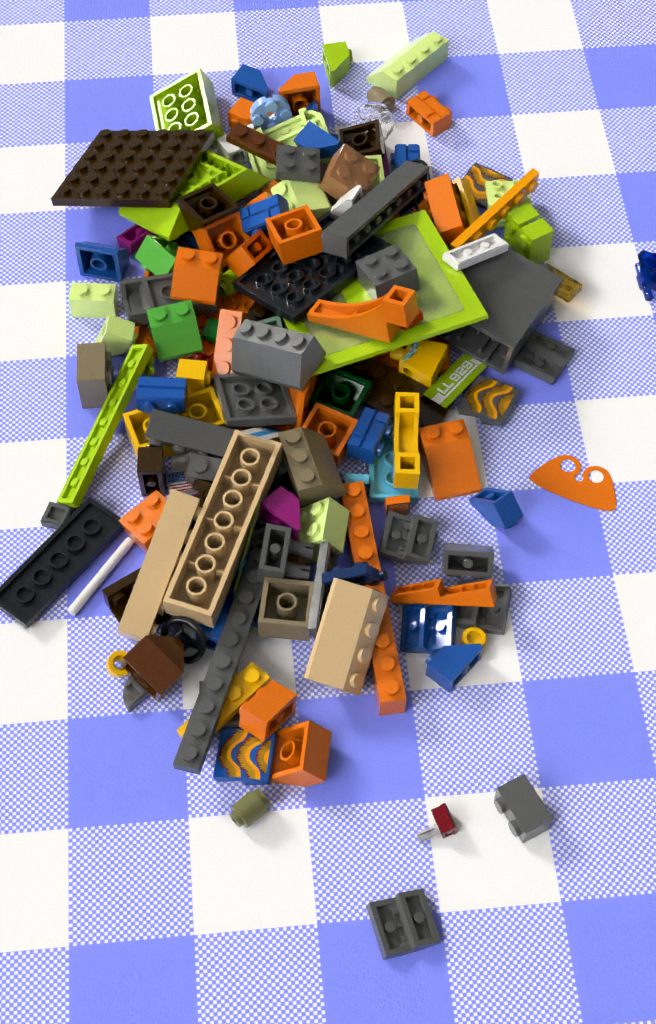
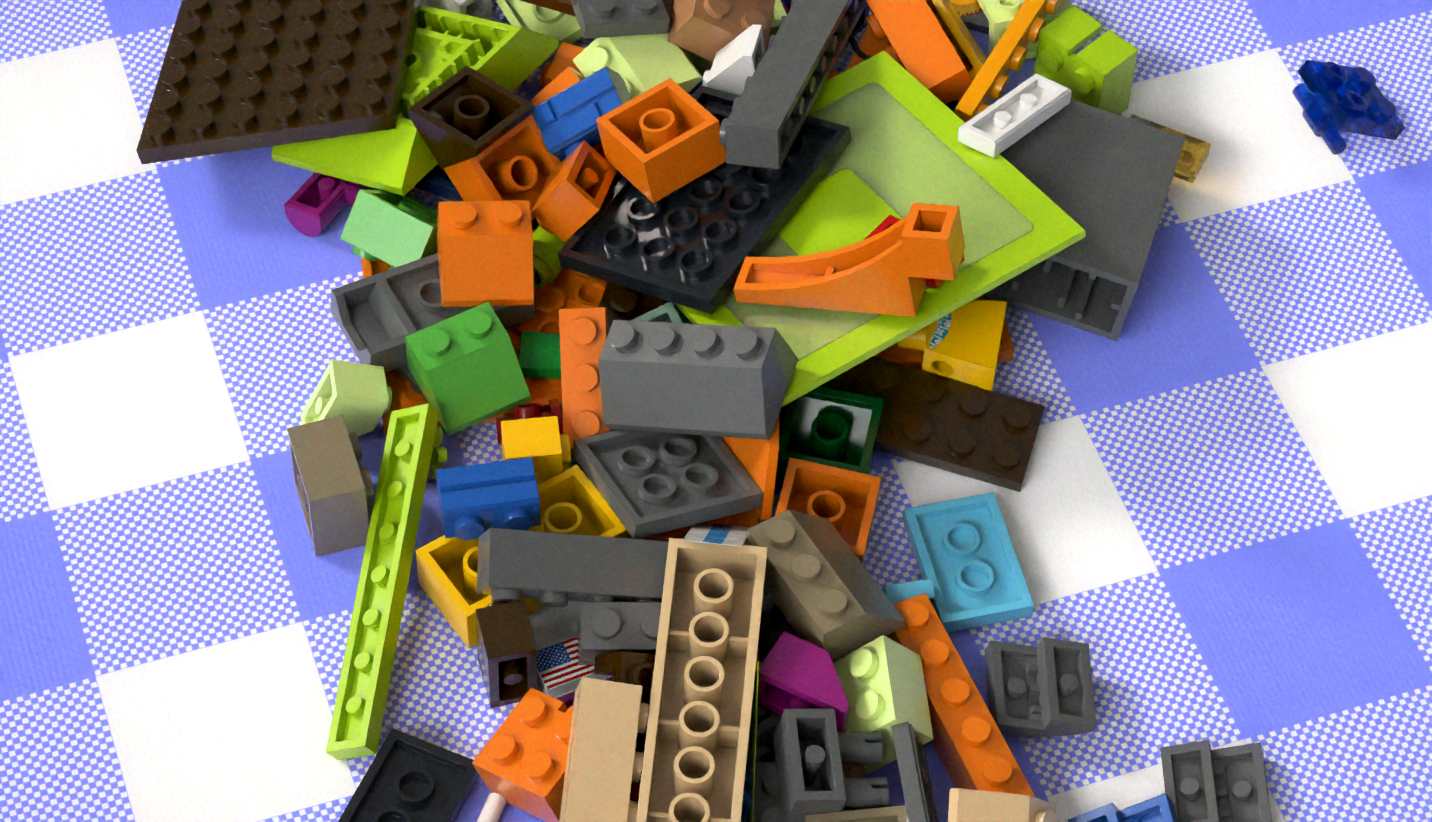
camera: 15 degrees left, 5 degrees down
dark grey tile [40,502,73,529] -> none
yellowish green brick [69,283,119,318] -> none
blue slope [75,241,130,282] -> none
dark blue plate [322,562,388,587] -> none
blue brick [347,407,393,464] -> none
dark grey brick [355,244,420,300] -> none
orange tile [384,495,411,517] -> none
orange slope [390,578,498,607] -> none
yellow arch [393,392,420,489] -> none
orange slope [418,419,482,501] -> none
lime sticker [423,353,487,408] -> none
dark grey brick [442,542,494,579] -> none
slope [457,376,521,427] -> none
blue slope [468,487,524,529] -> none
dark grey slope [512,331,575,385] -> none
orange piece [529,455,616,511] -> none

